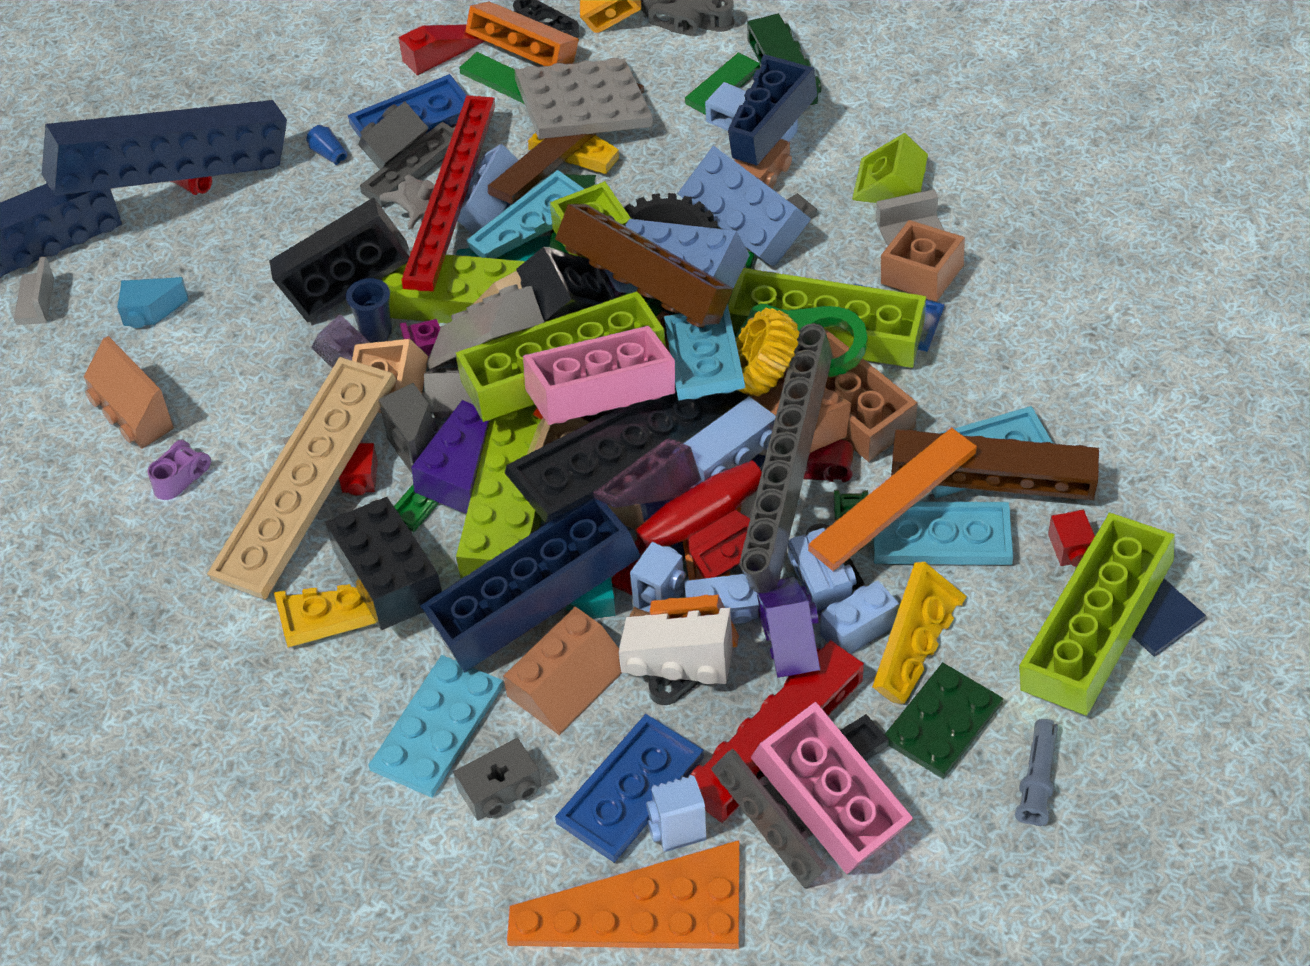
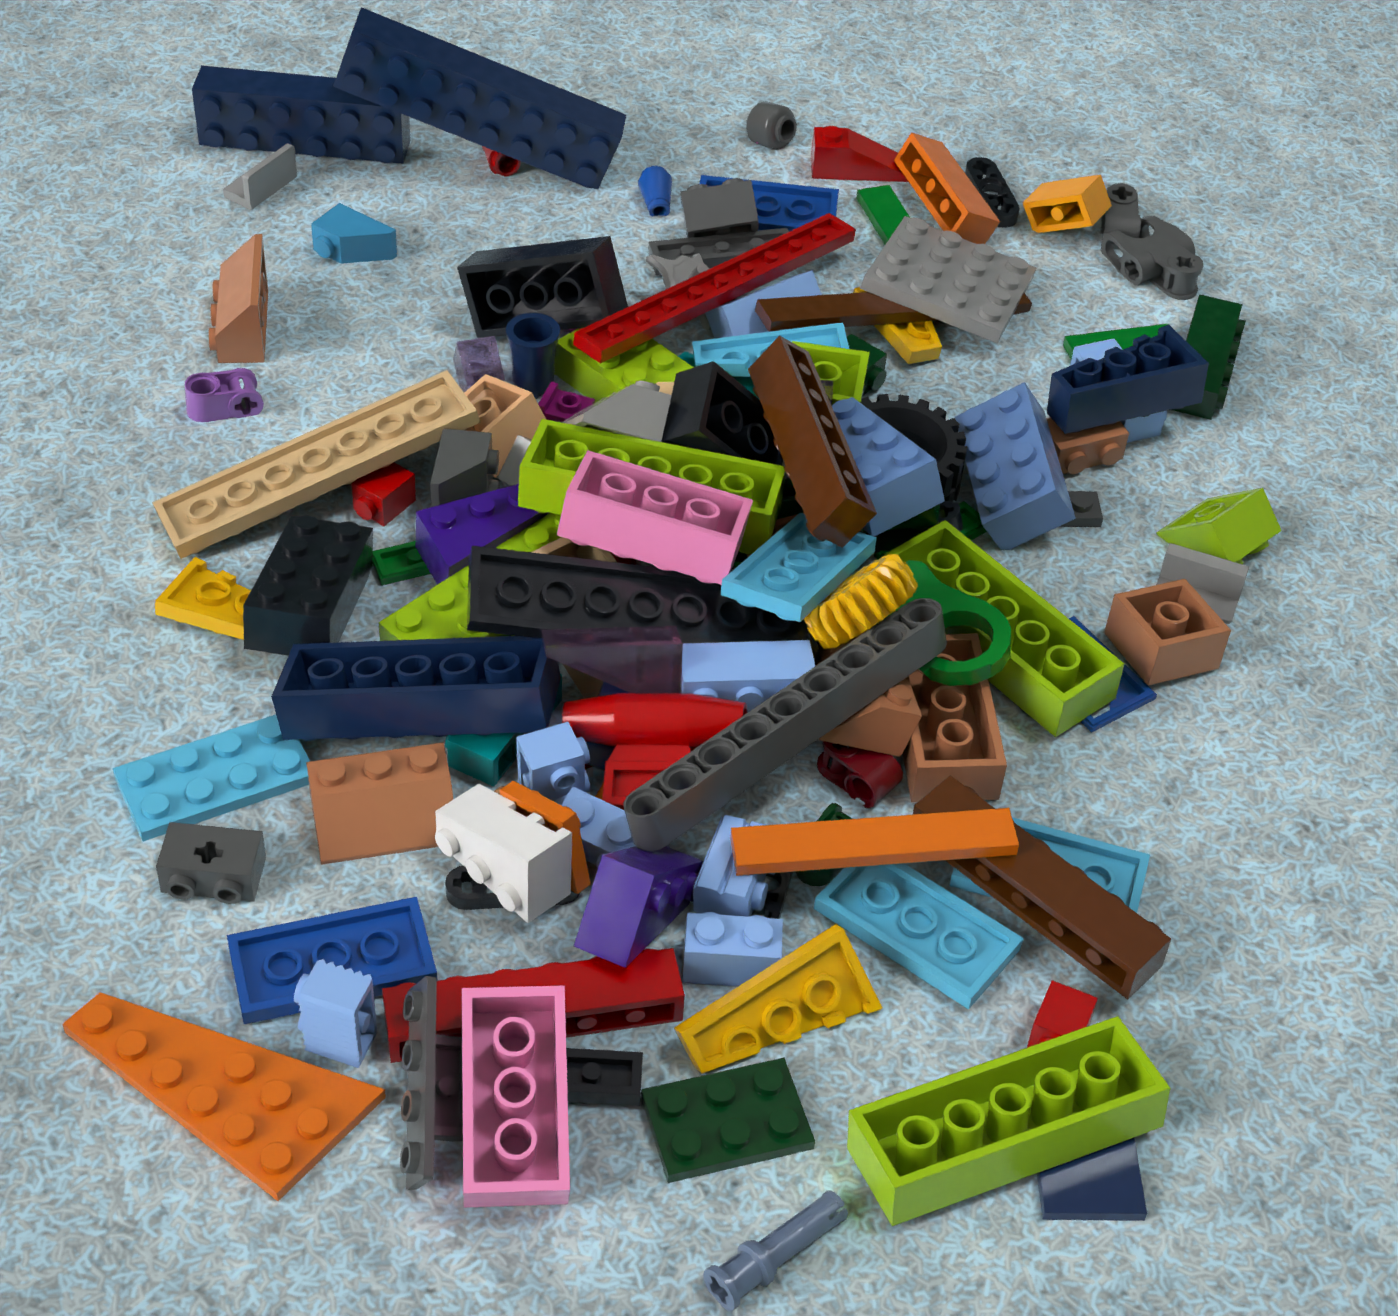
camera: 30 degrees right, 5 degrees down
none -> dark grey head [746,101,797,149]

